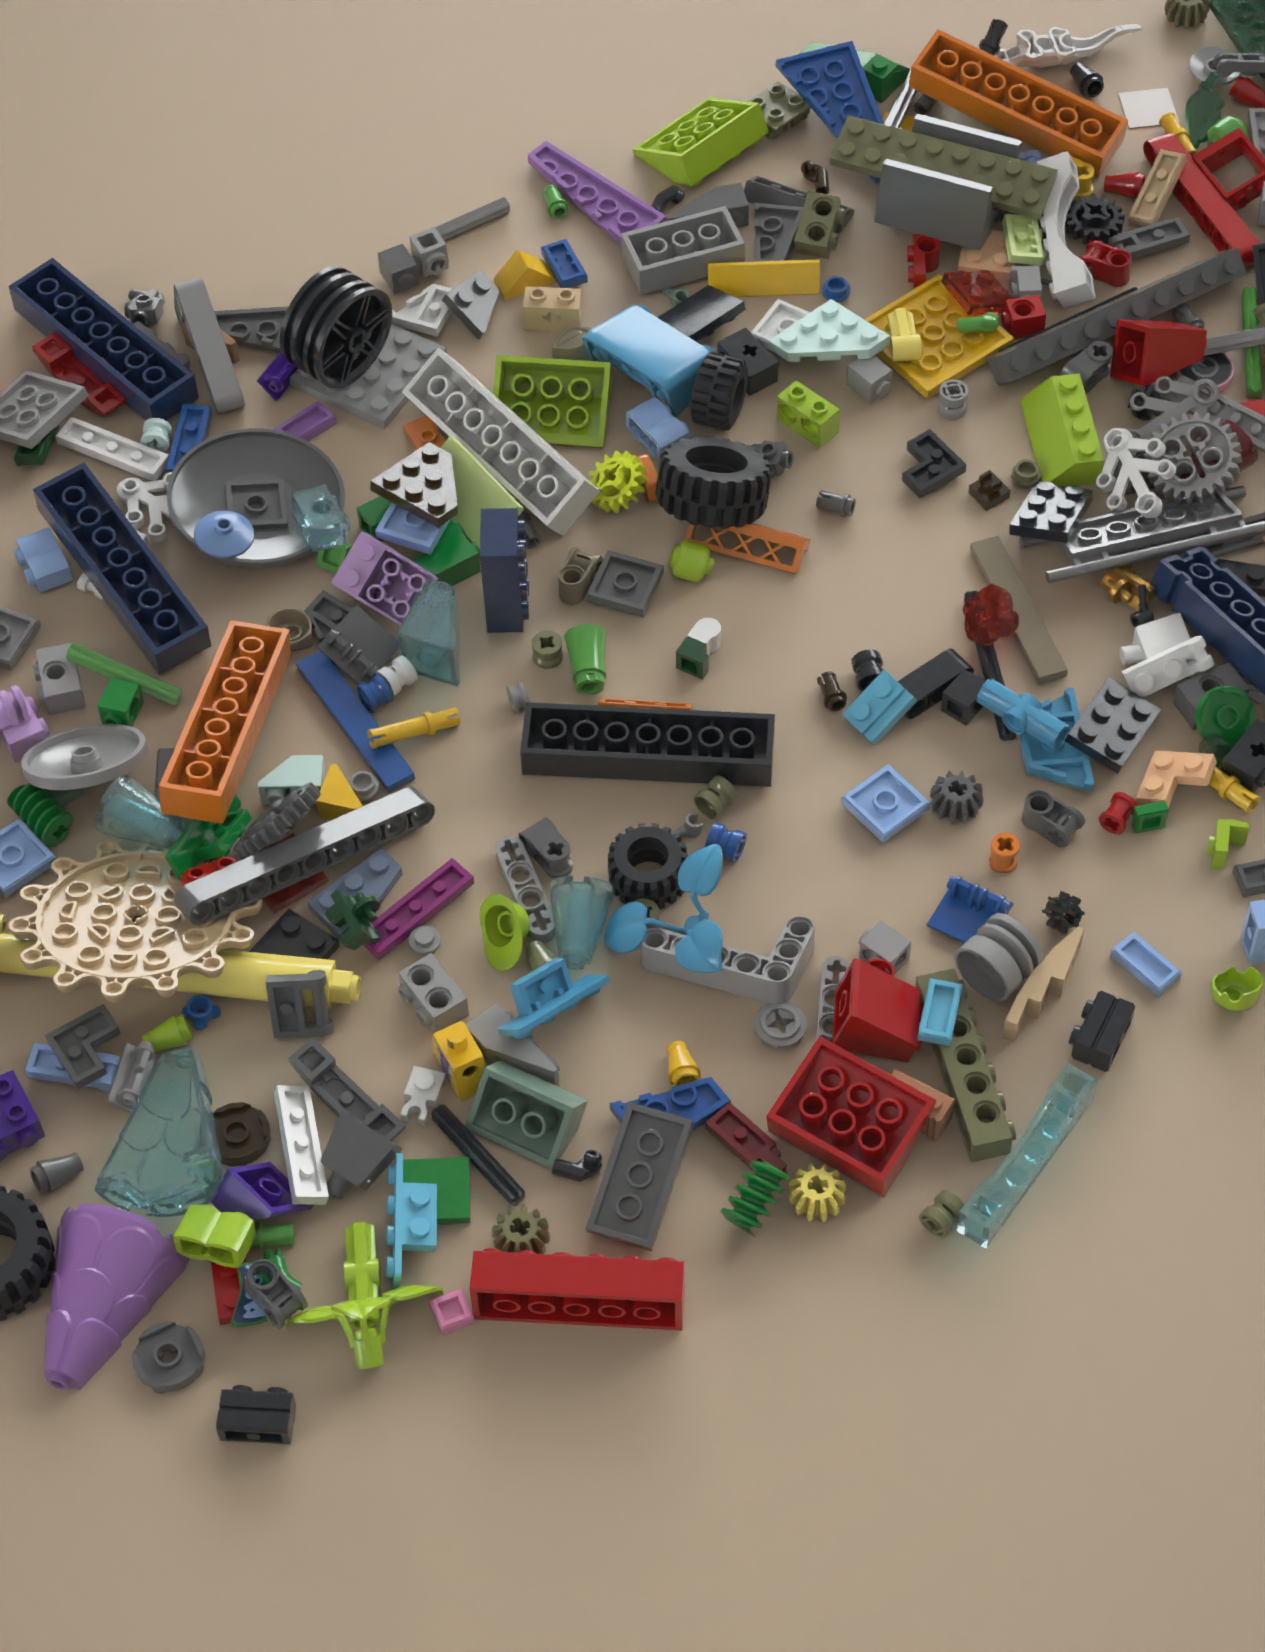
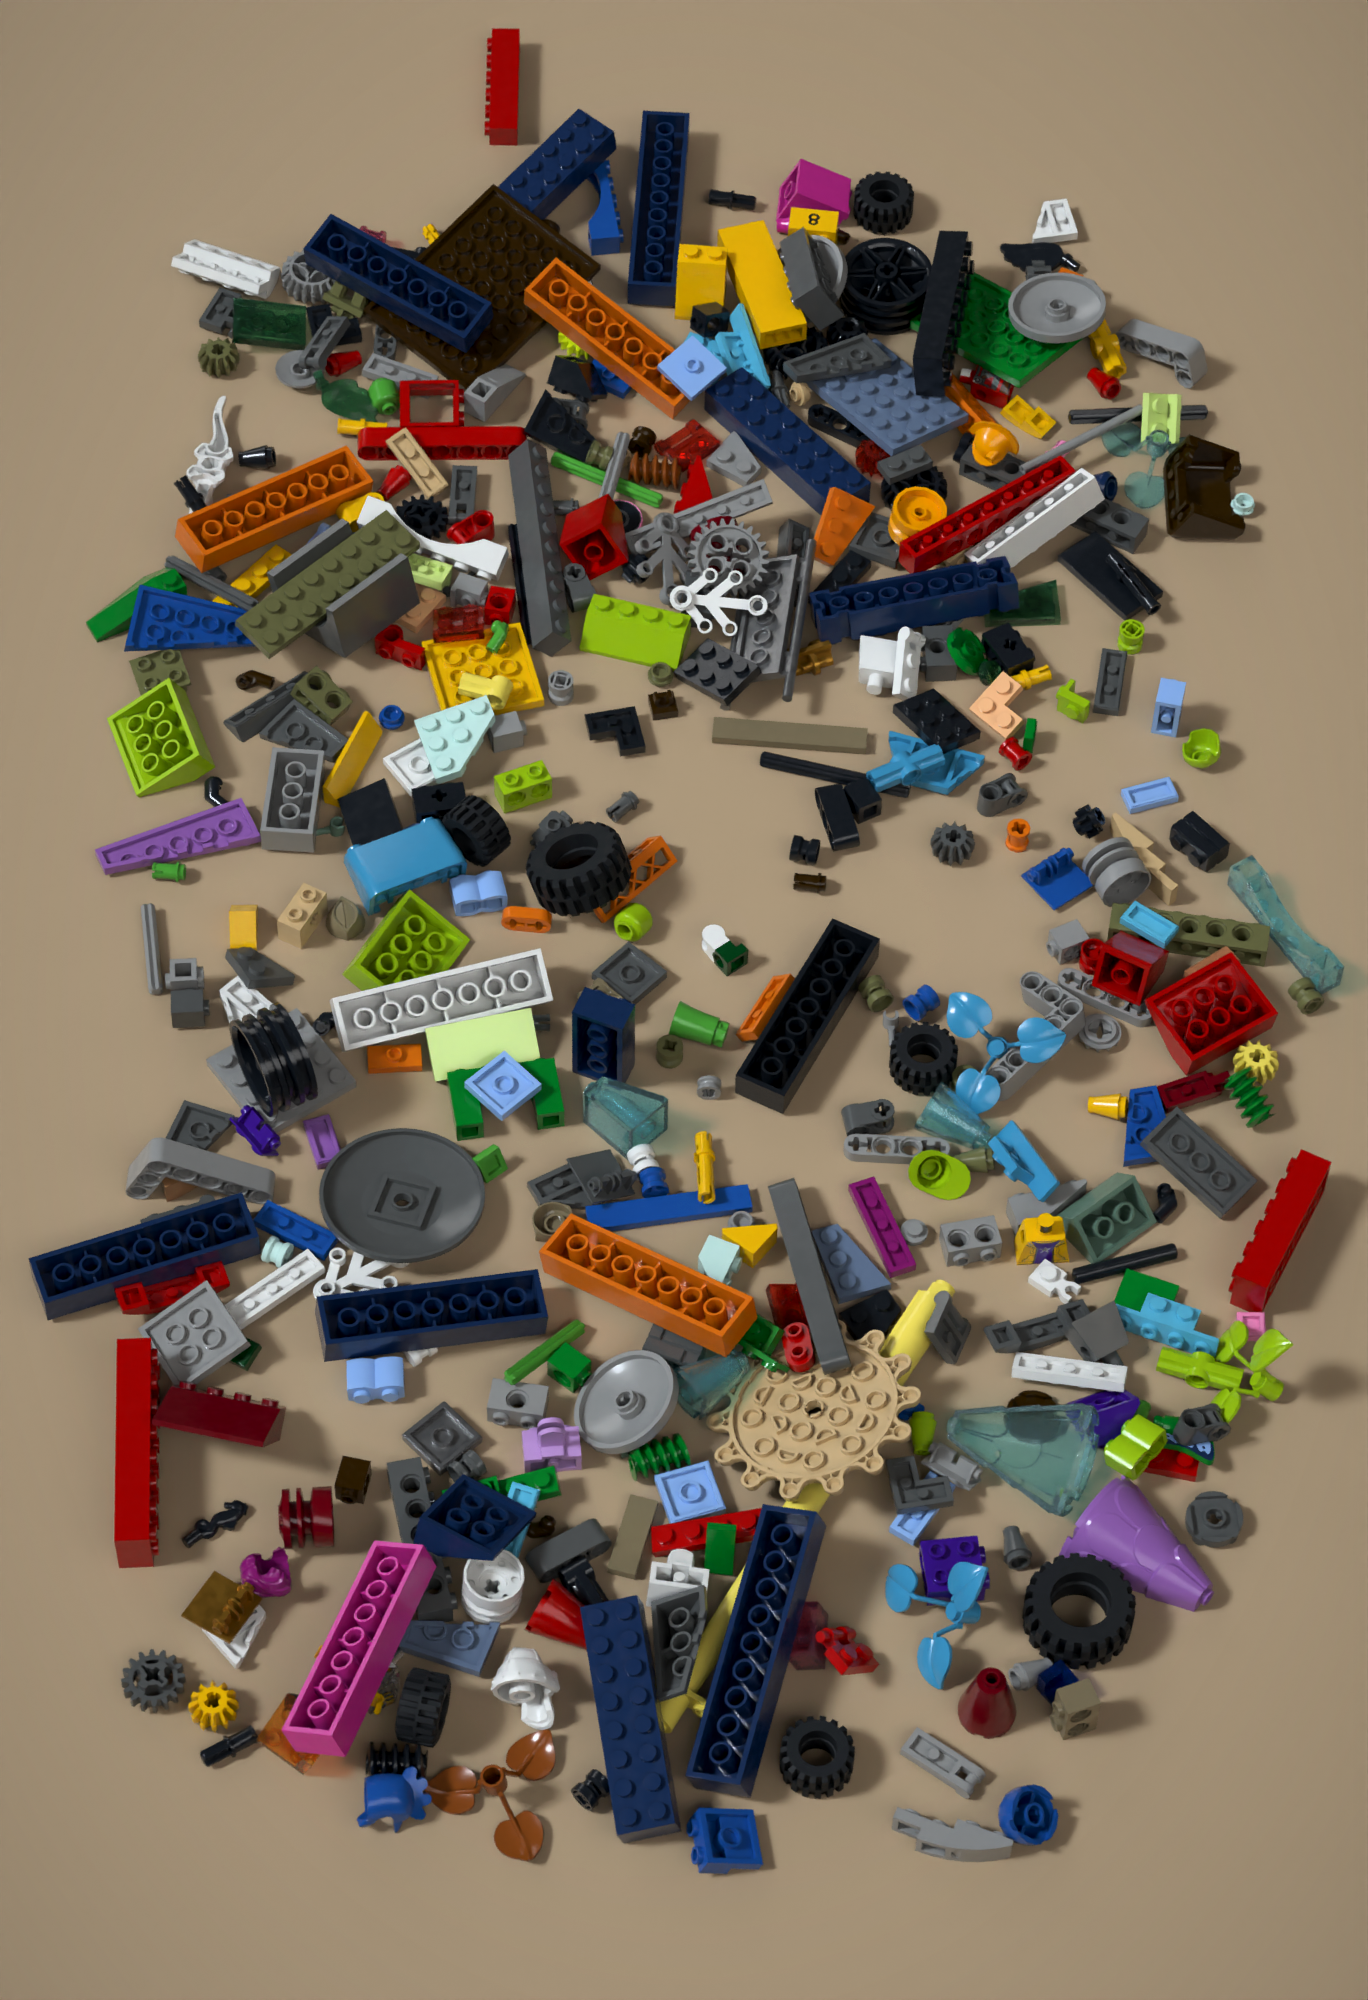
camera: 70 degrees left, 0 degrees up
dark grey piece [124,289,165,327] -> none
medium blue dish [194,511,254,559] -> none
black brick [216,1385,296,1445] -> none
dark grey gear [233,782,321,860] -> none
clear light blue brick [291,484,350,552] -> none
dark green hips [325,889,381,950] -> none
lavender slope [331,531,439,630] -> none
plate [370,442,458,528] -> none
olive gear [492,1204,550,1254] -> none
blue plate [541,239,588,288] -> none
neon yellow gear [588,450,648,513] -> none
dark grey slope [667,183,749,227] -> none
light blue plate [841,764,931,843] -> none
medium azure plate [842,669,918,745] -> none
clear red plate [963,584,1019,645] -> none
white sticker [1118,88,1179,128] -> none
black hand [1130,584,1154,627] -> none

